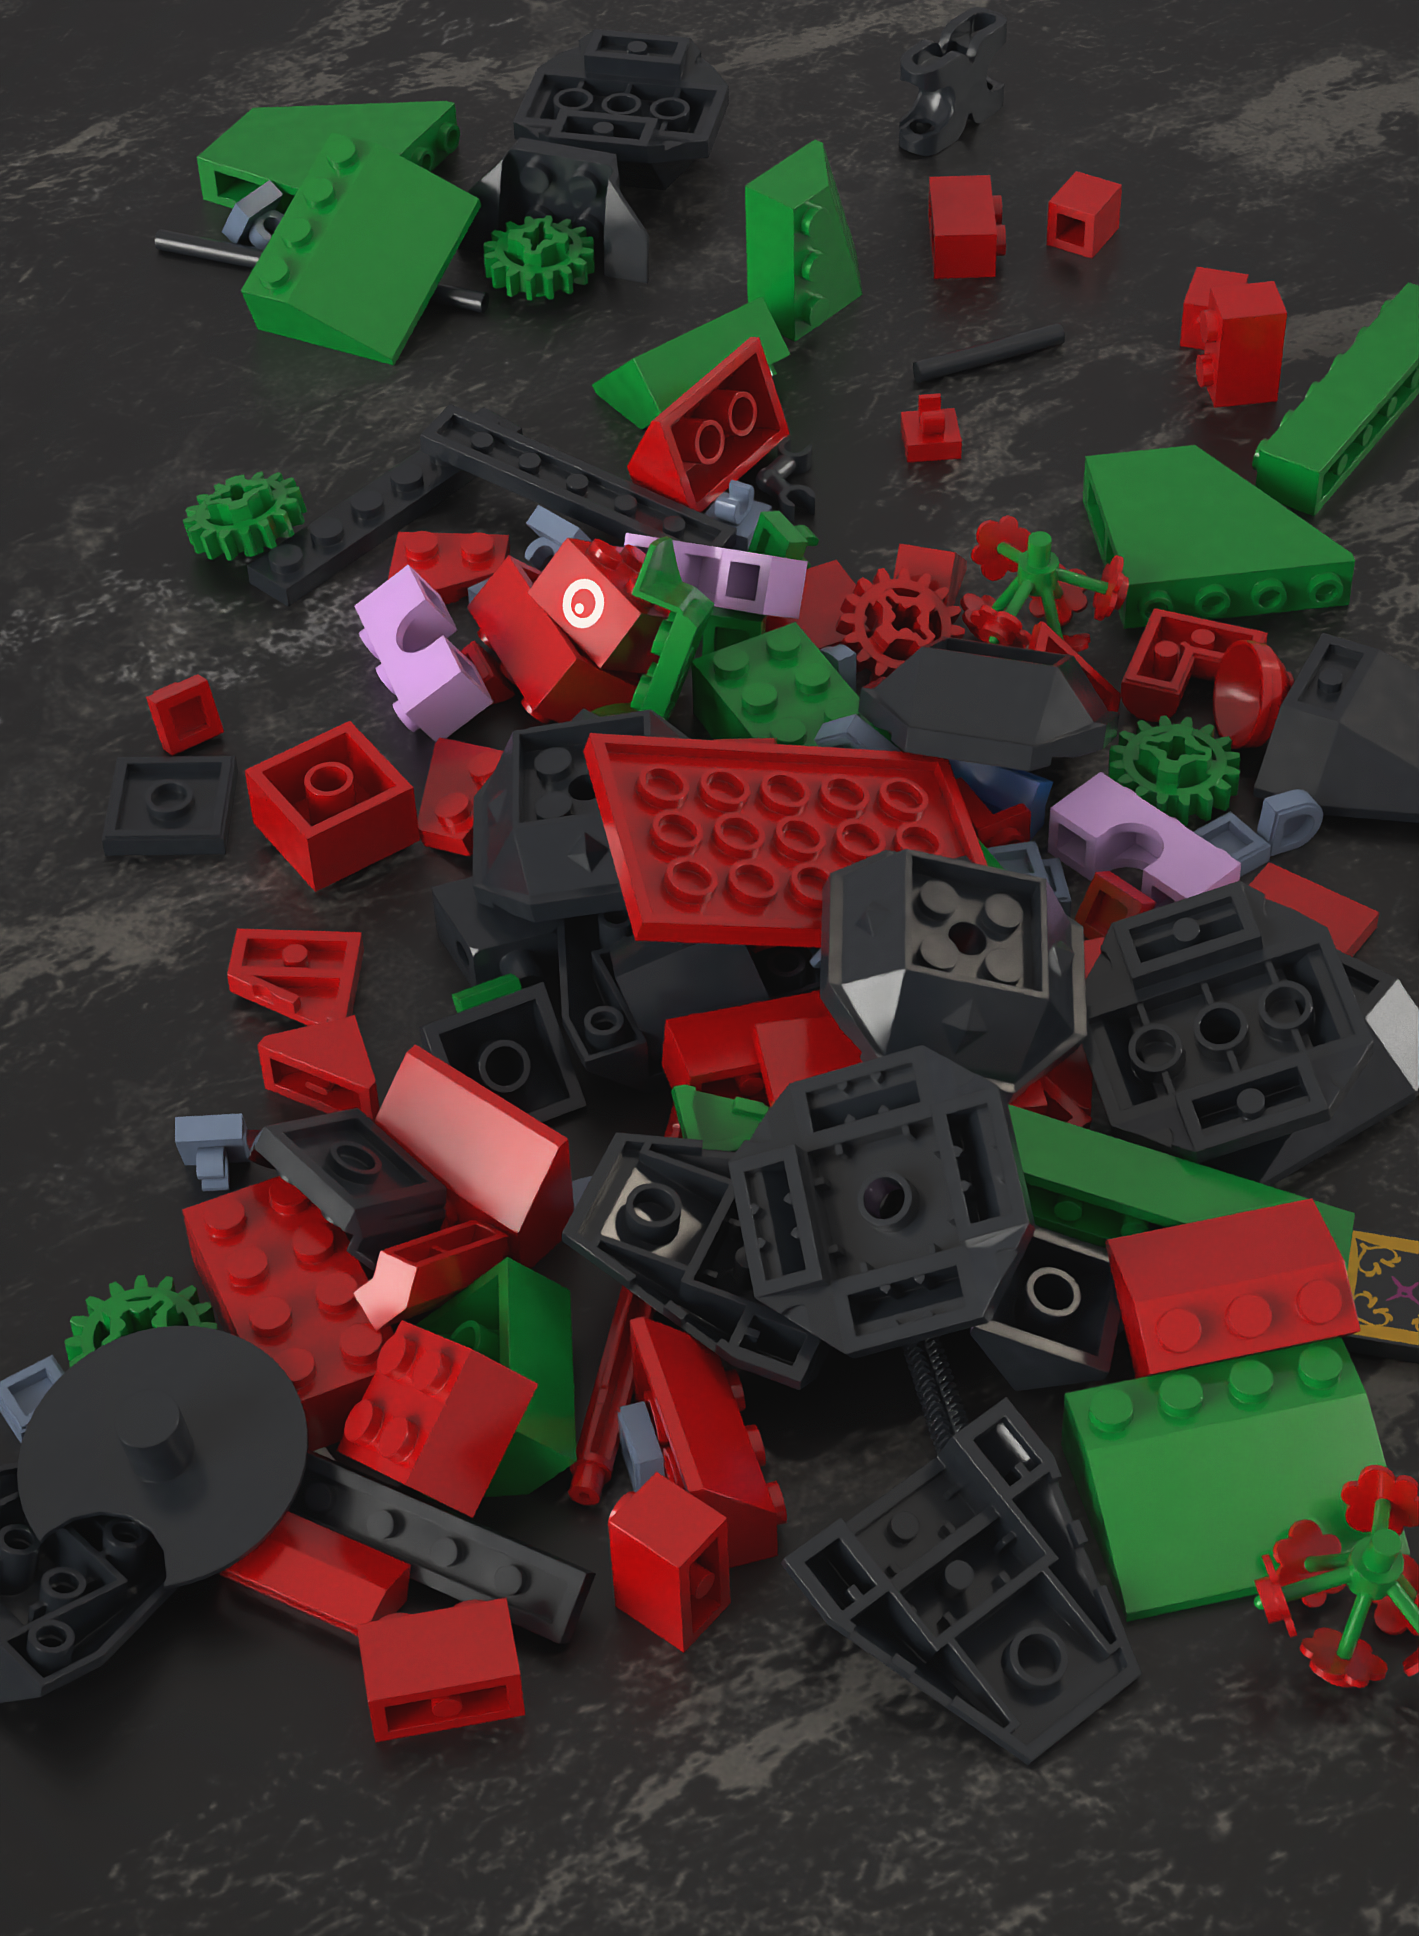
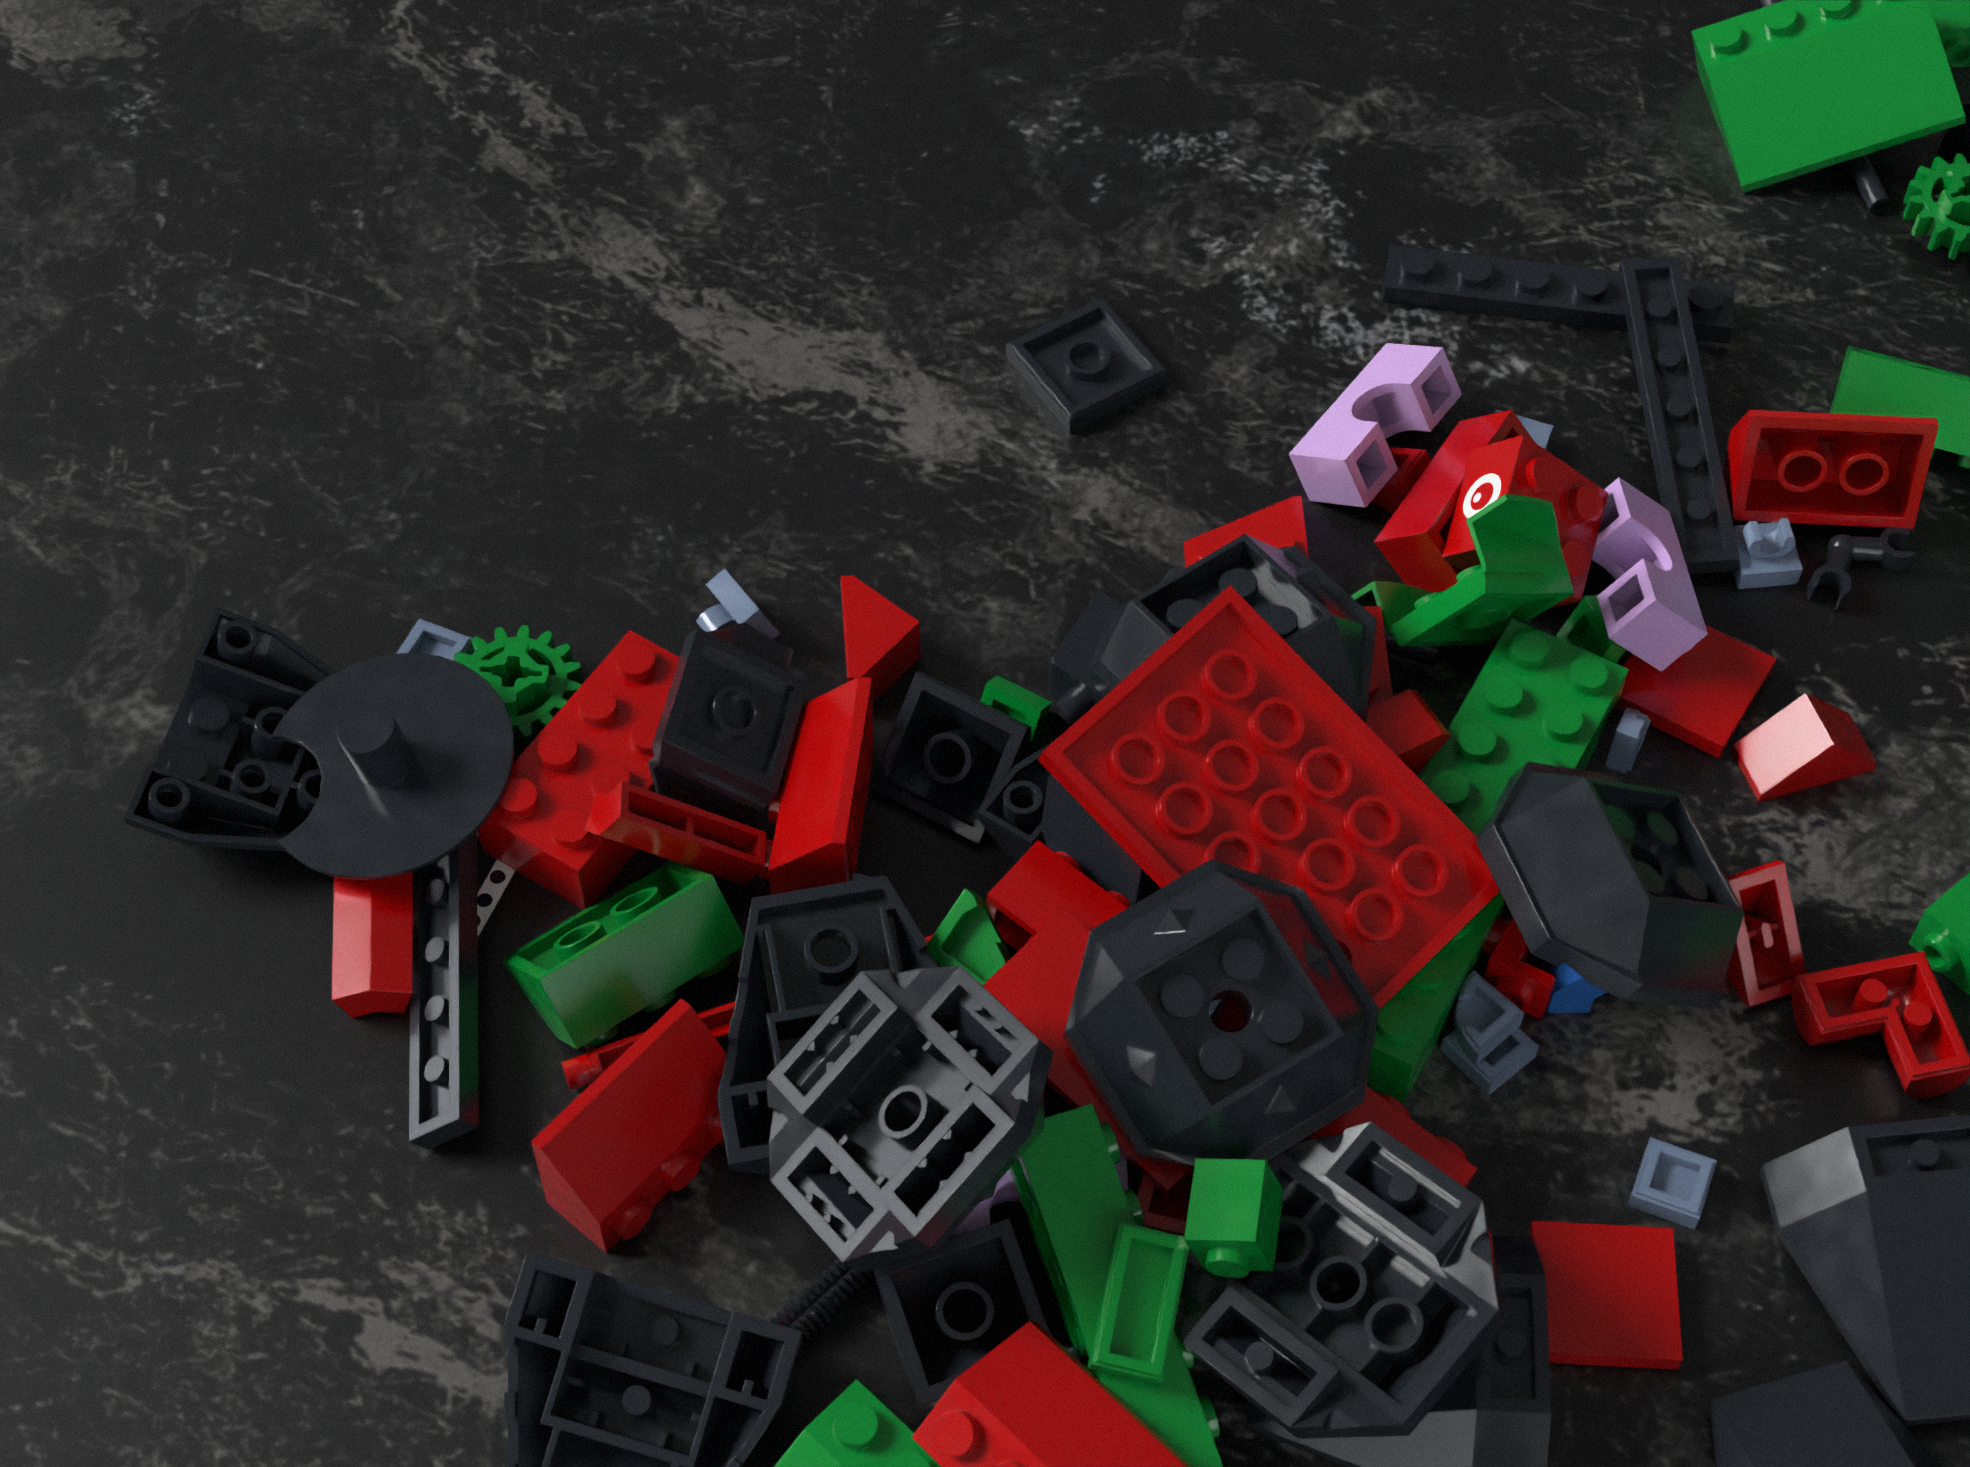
camera: 55 degrees right, 10 degrees up
red tile [146,674,224,756] -> none
green gear [183,472,307,561] -> none
red wing [227,928,364,1026] -> none
red brick [245,721,420,892] -> none
red brick [336,1320,538,1518] -> none
red brick [357,1597,525,1743] -> none
red wing [388,531,510,605] -> none
sand blue tile [524,505,592,569] -> none
red brick [608,1472,731,1653] -> none
green tile [748,511,819,569] -> none
sand blue tile [814,714,901,751] -> none
red gear [835,567,965,683] -> none
red plant [960,515,1129,653] -> none
lavender arch [1048,772,1241,909] -> none
red tile [1074,871,1157,940] -> none
green gear [1108,716,1240,826] -> none
red piece [1213,640,1295,749] -> none
sand blue tile [1257,789,1323,856] -> none
none -> green tile [1087,1221,1189,1387]
none -> green brick [1184,1158,1284,1278]

